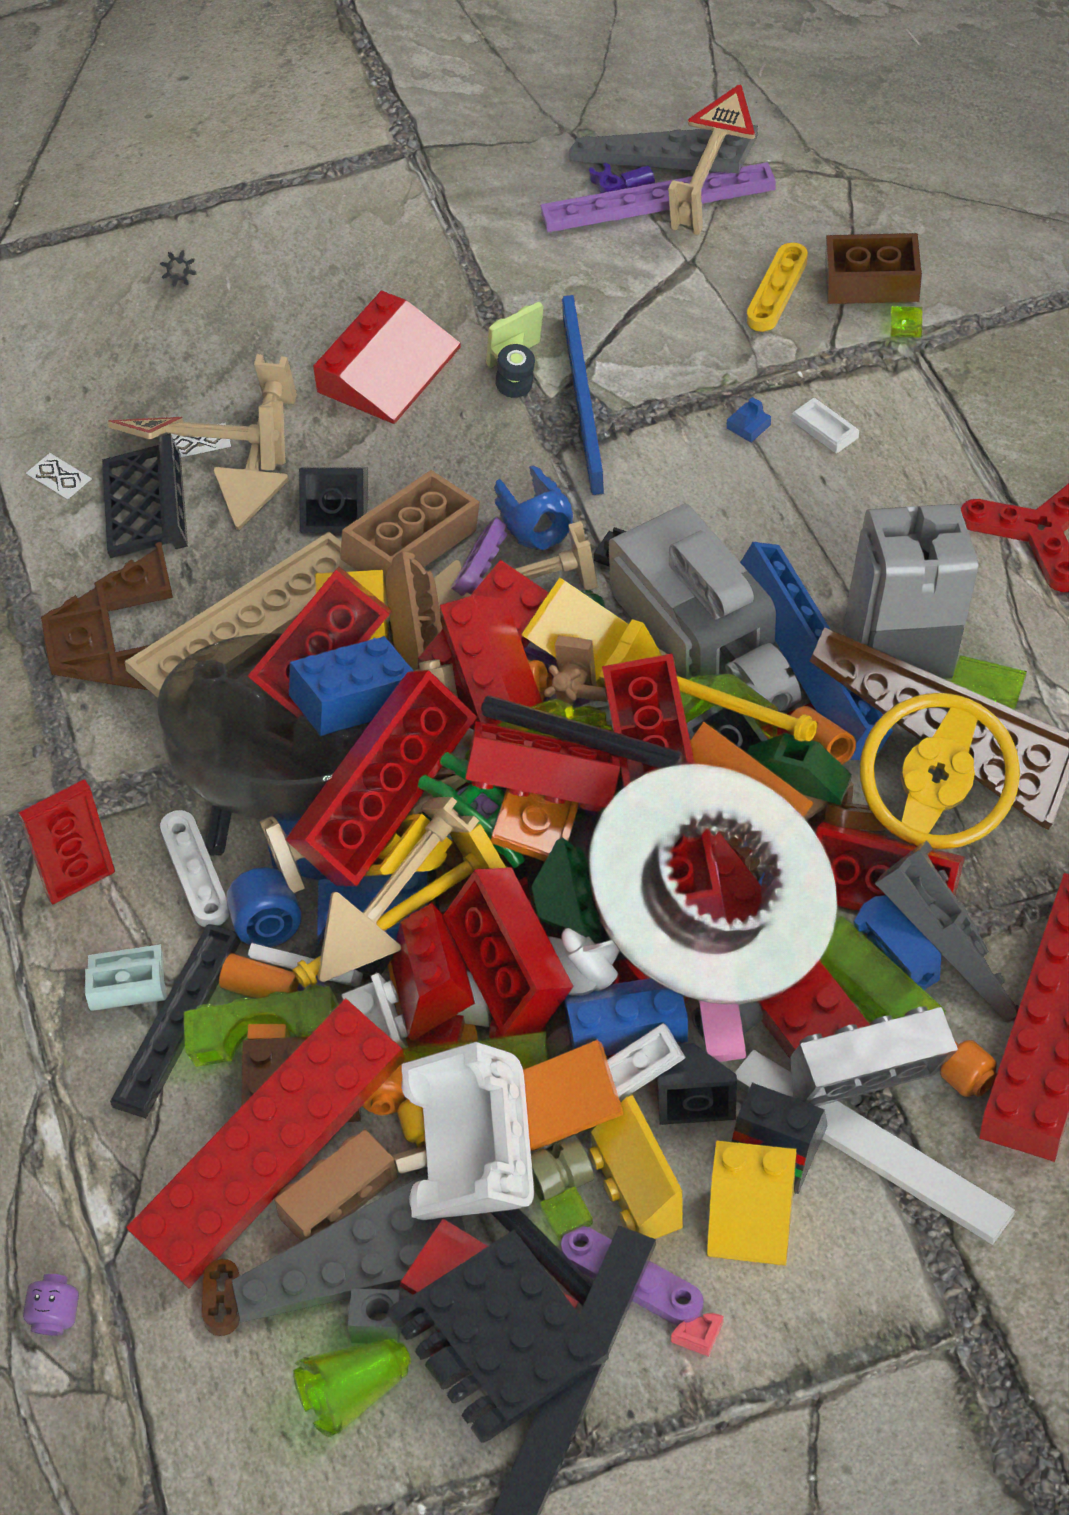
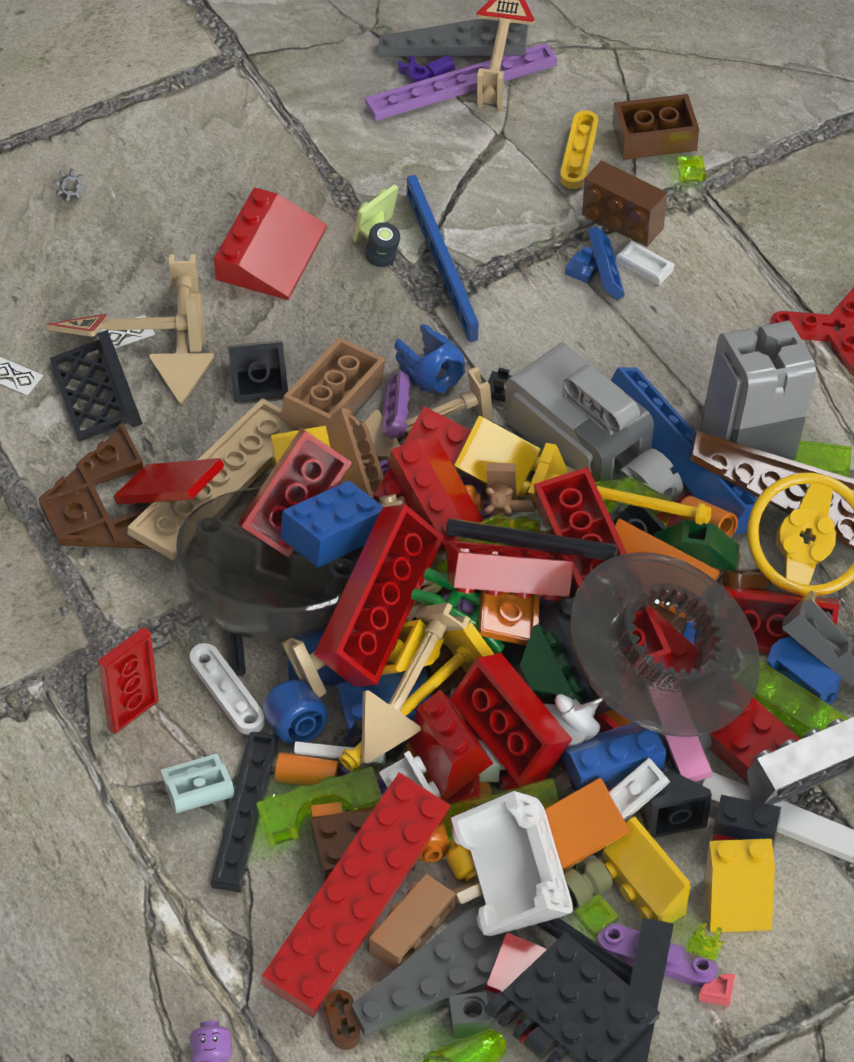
camera: 15 degrees left, 0 degrees up
none -> red tile [113,458,225,505]
none -> reddish brown brick [582,160,667,247]
none -> blue tile [588,226,625,300]
none -> clear neon green tile [686,921,724,961]

